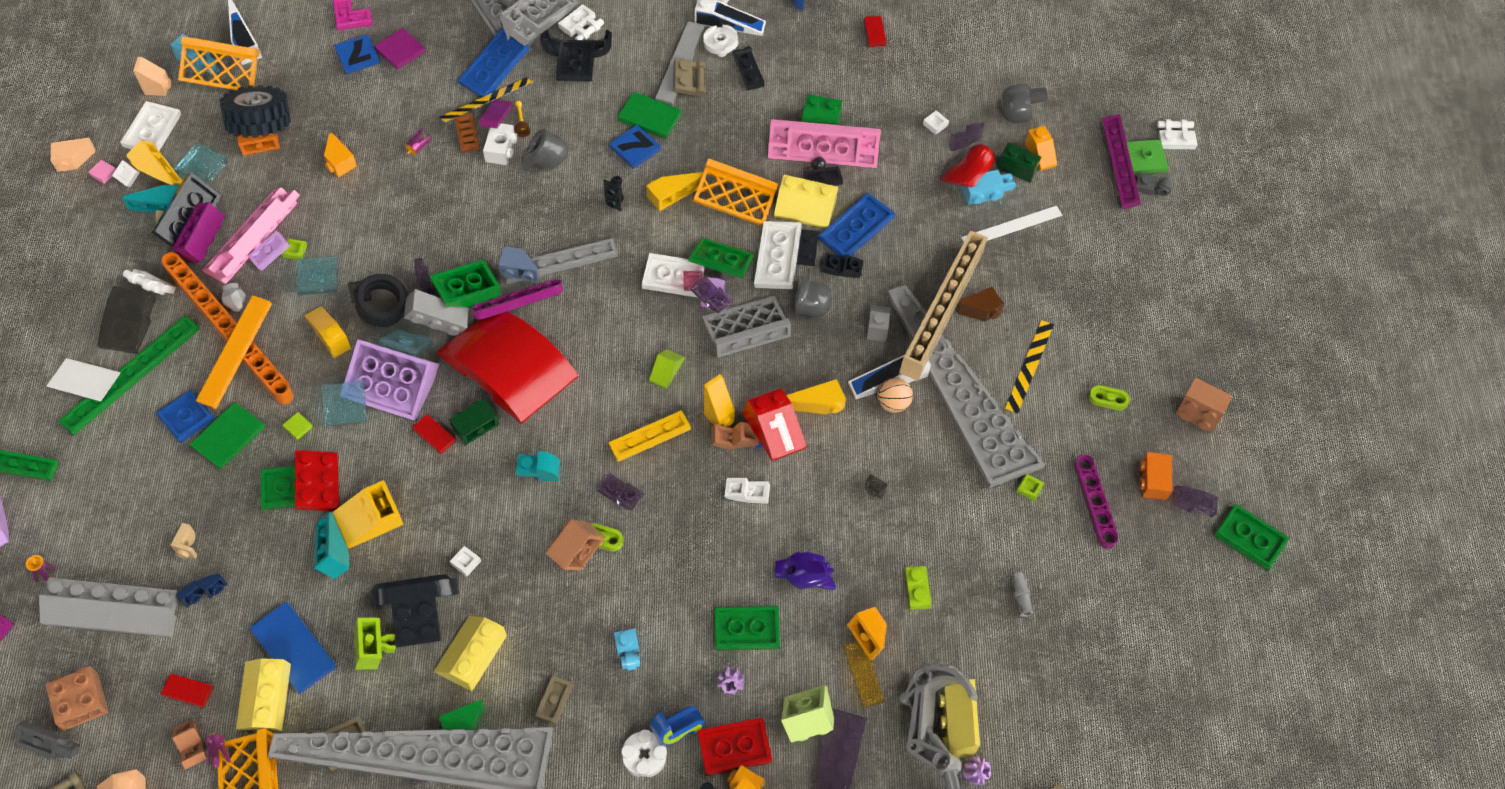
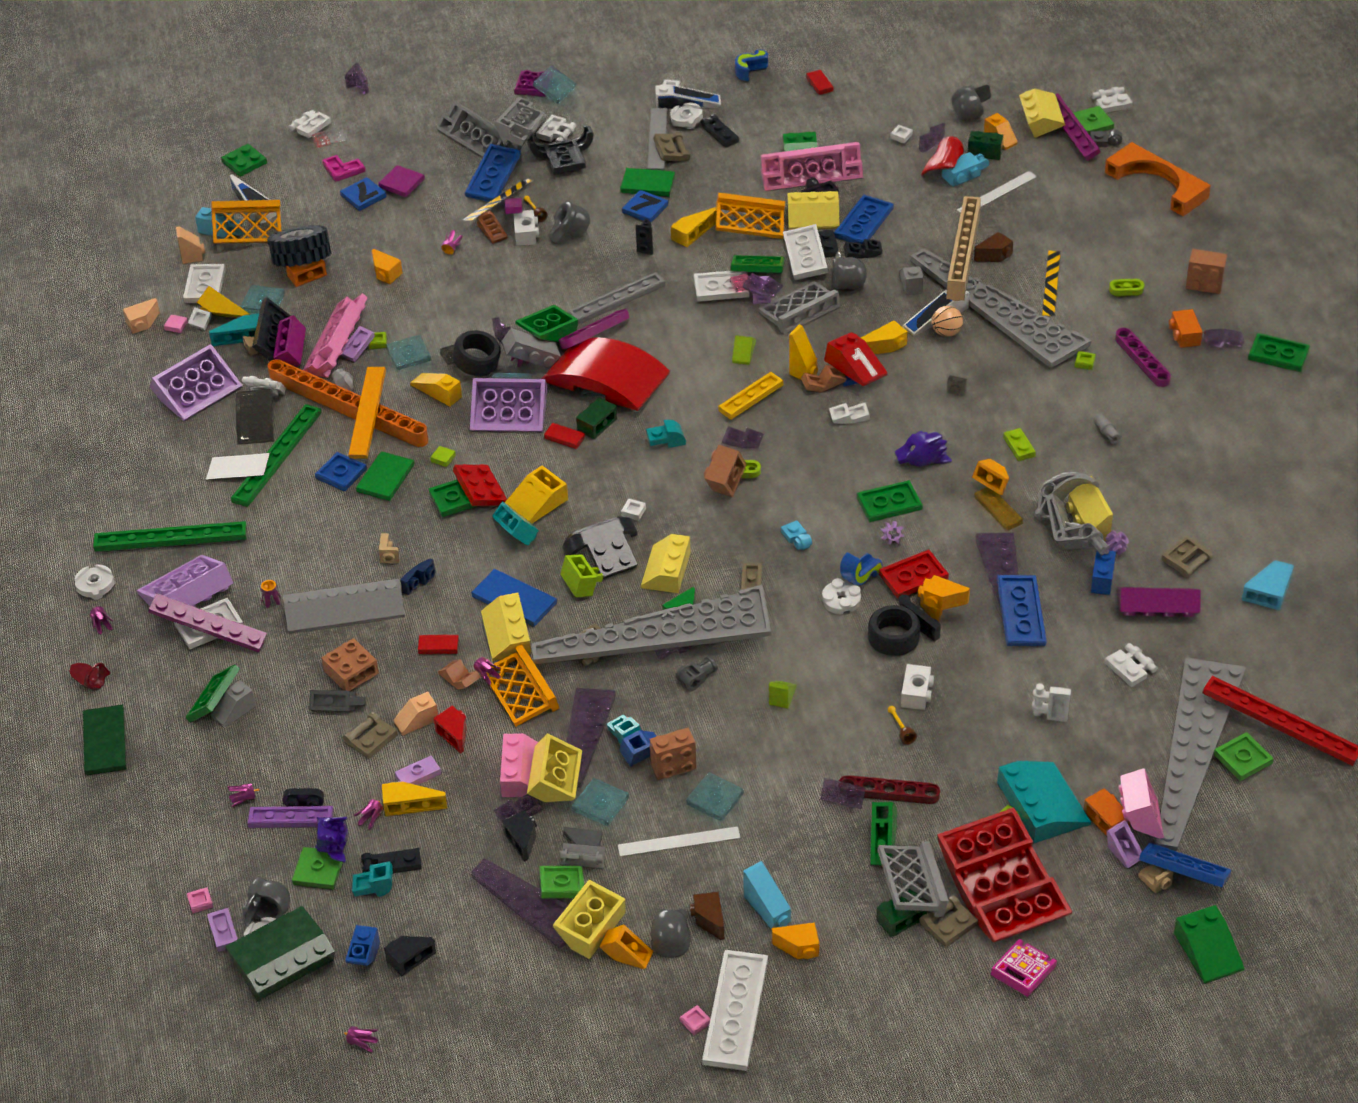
camera: 10 degrees left, 15 degrees down
clear light blue plate [322,381,367,426] -> none
sand blue slope [499,246,539,282] -> none
yellowish green slope [781,684,834,743] -> none
none -> lavender slope [150,344,242,421]
none -> light yellow slope [1019,88,1065,138]
none -> orange arch [1105,142,1211,217]

